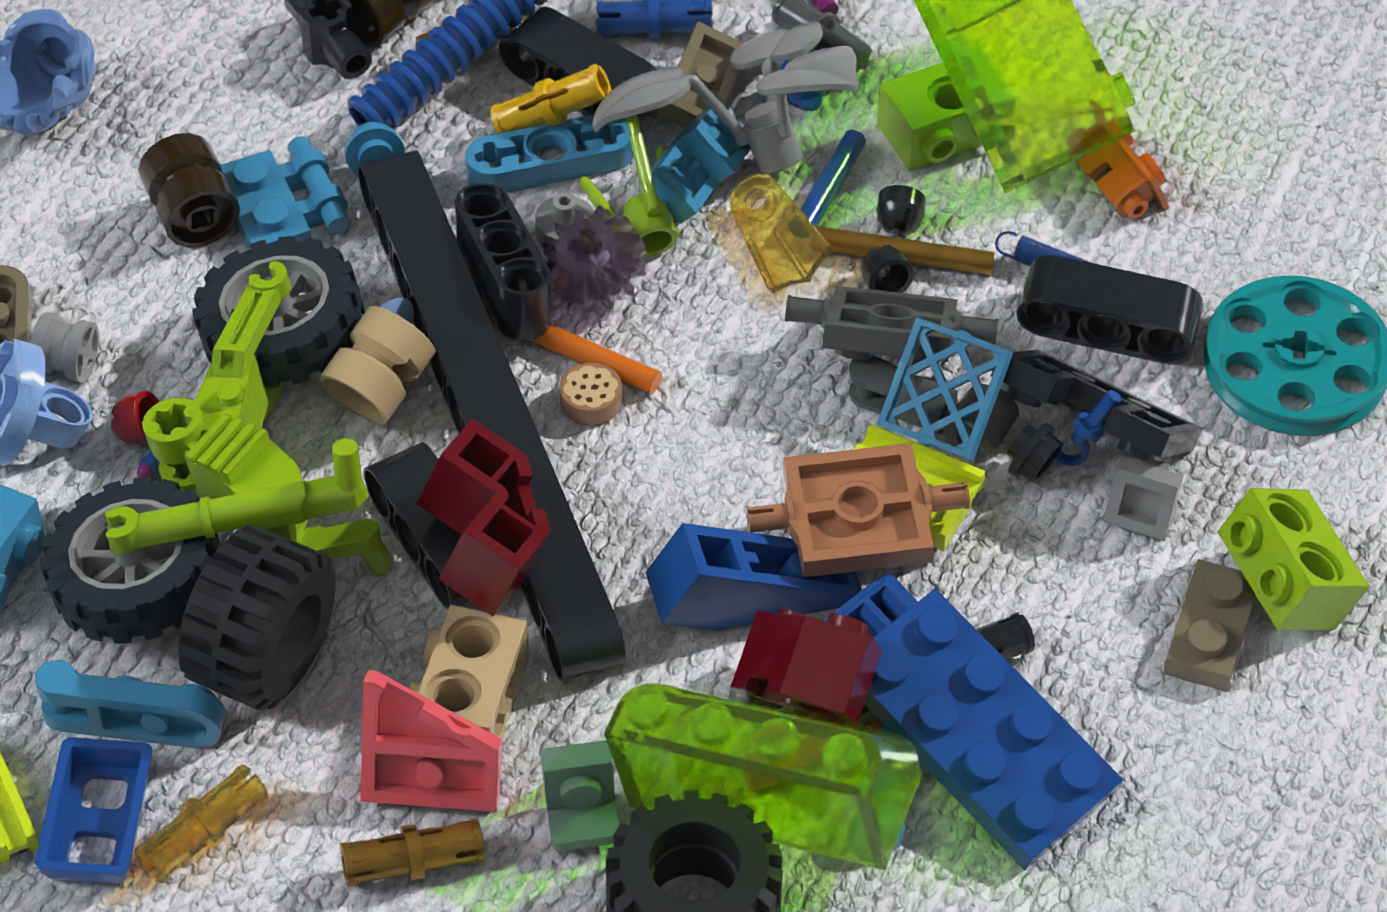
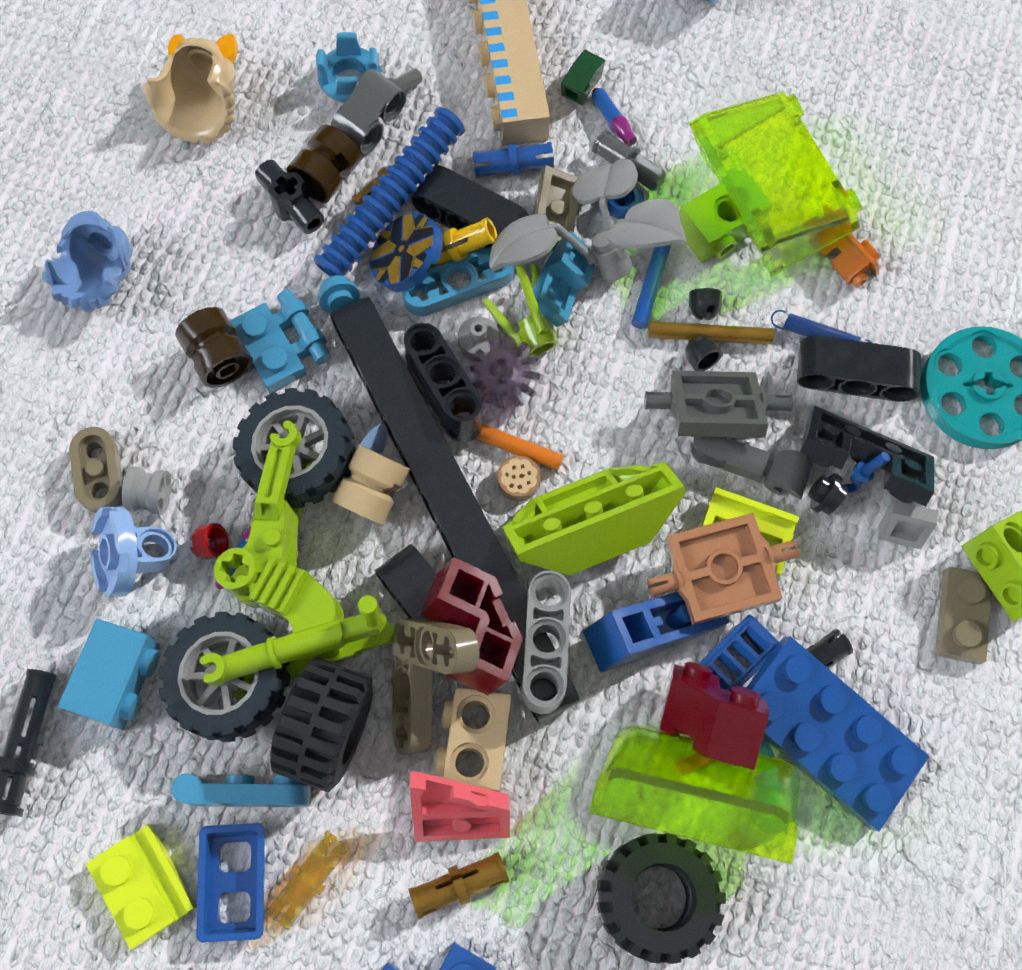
camera: 10 degrees left, 20 degrees up
sand green bracket [540,740,619,852] -> none
clear yellow piece [730,174,833,293] -> none
dark azure window [876,317,1014,461] -> none
none -> tile [369,212,443,292]
none -> dark tan beam [392,618,479,755]
none -> lime wedge [502,462,686,576]
none -> light grey beam [521,570,571,714]

